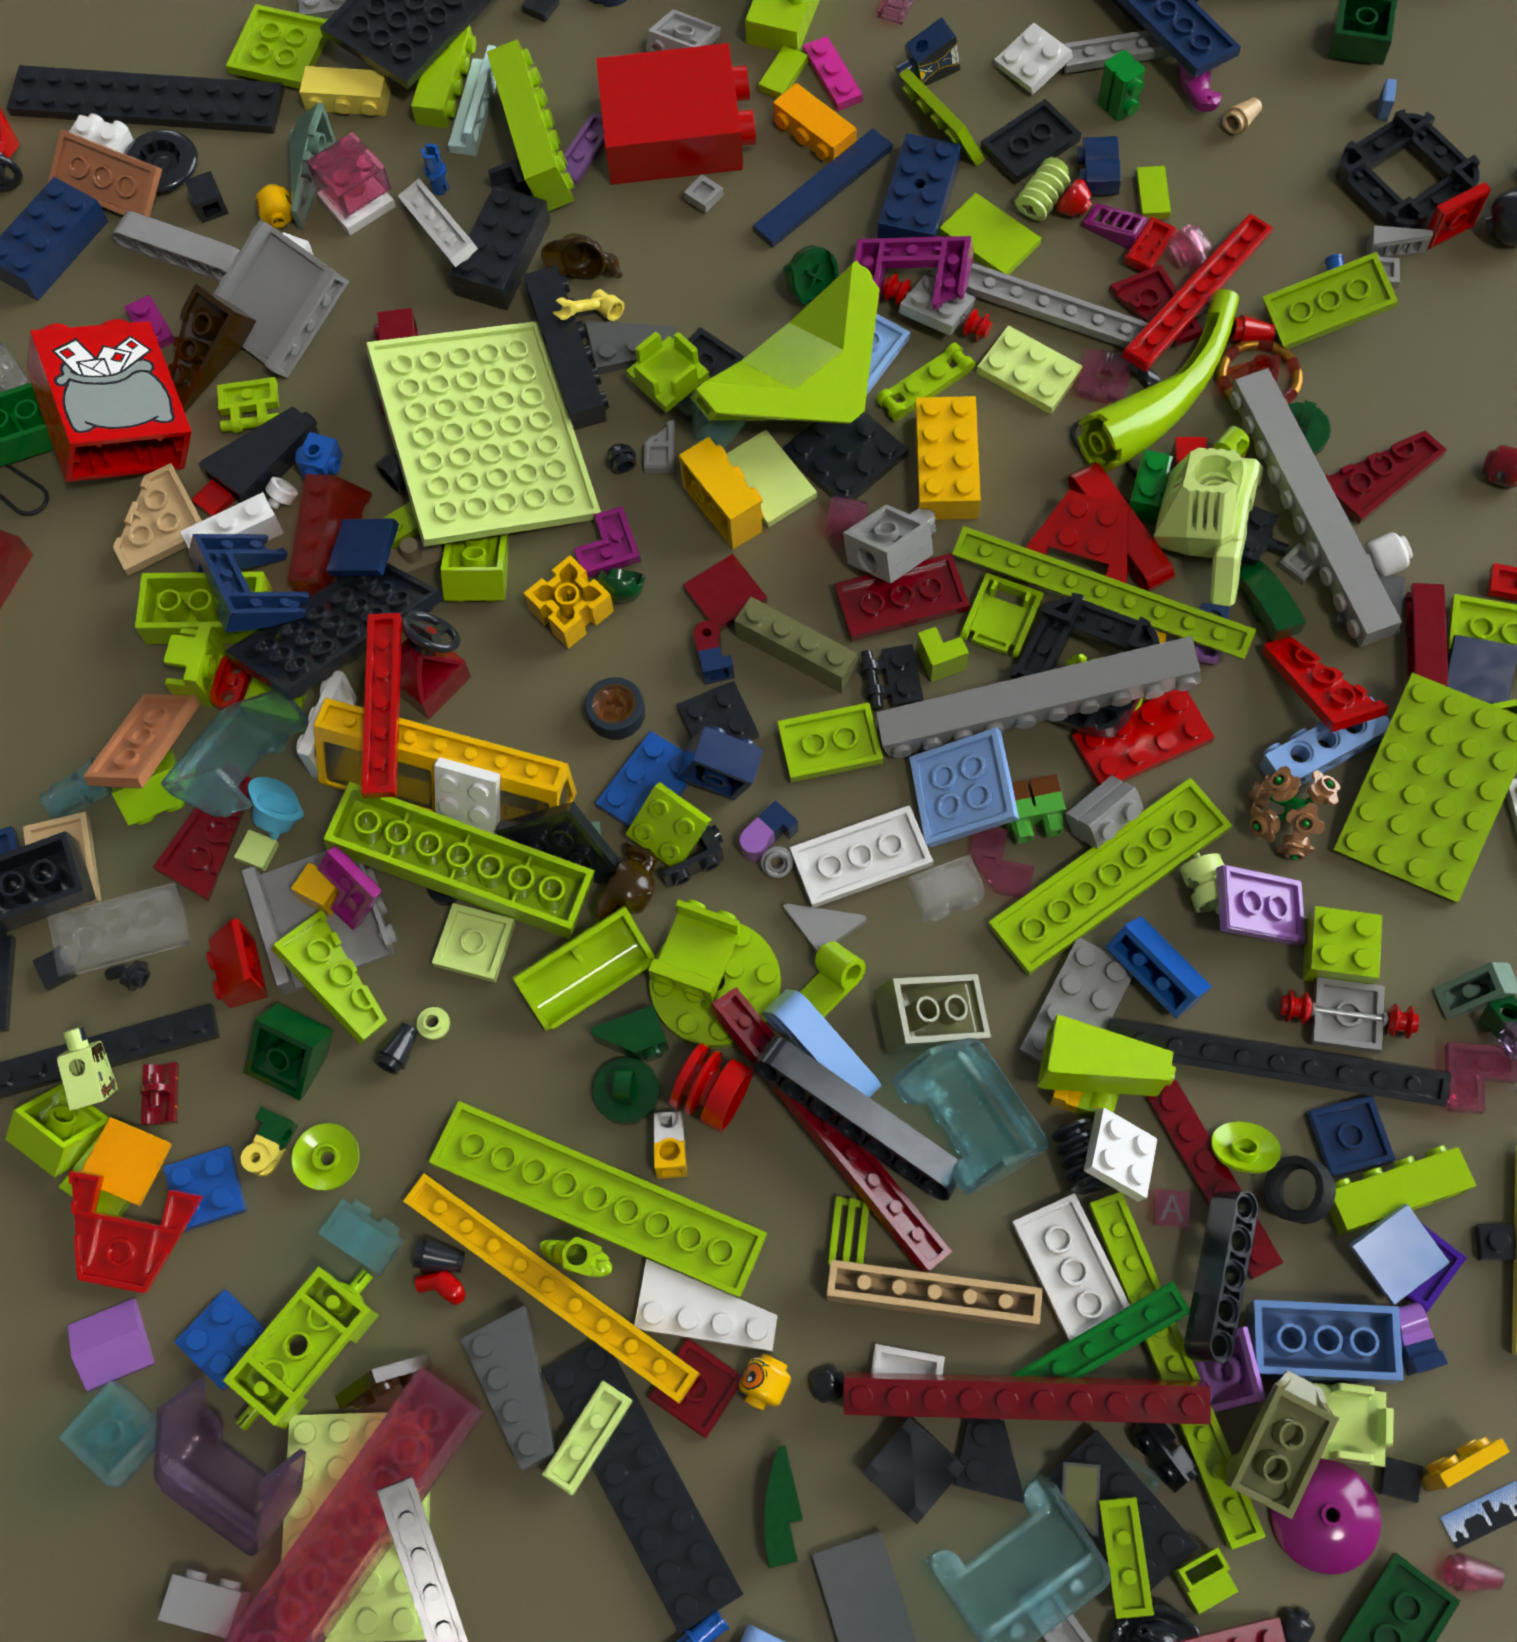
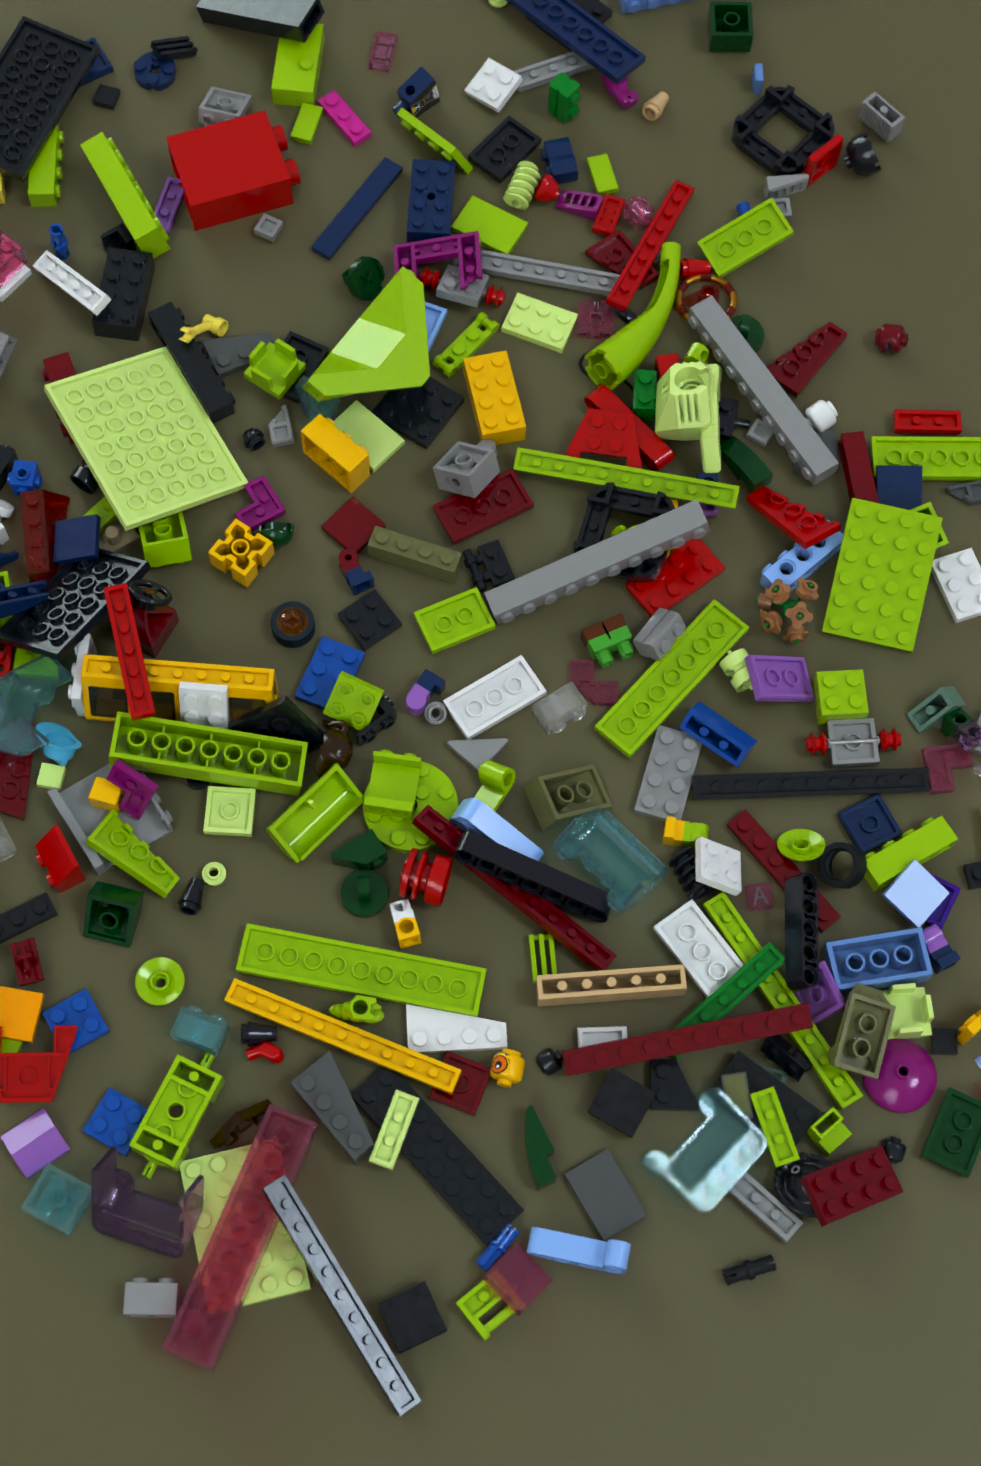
camera: 20 degrees left, 0 degrees up
leg [241,1107,298,1177] -> none
light aqua fence [448,45,496,156] -> none
dark brown hair [541,233,622,279] -> none
dark blue brick [676,726,764,801] -> none
light orange brick [773,83,857,163] -> none
clear pink piece [826,496,869,538] -> none
light blue plate [909,727,1019,847] -> none
lime piece [916,627,969,682] -> none
lime container [960,573,1044,659] -> none
lime slope [1037,1014,1176,1096] -> none

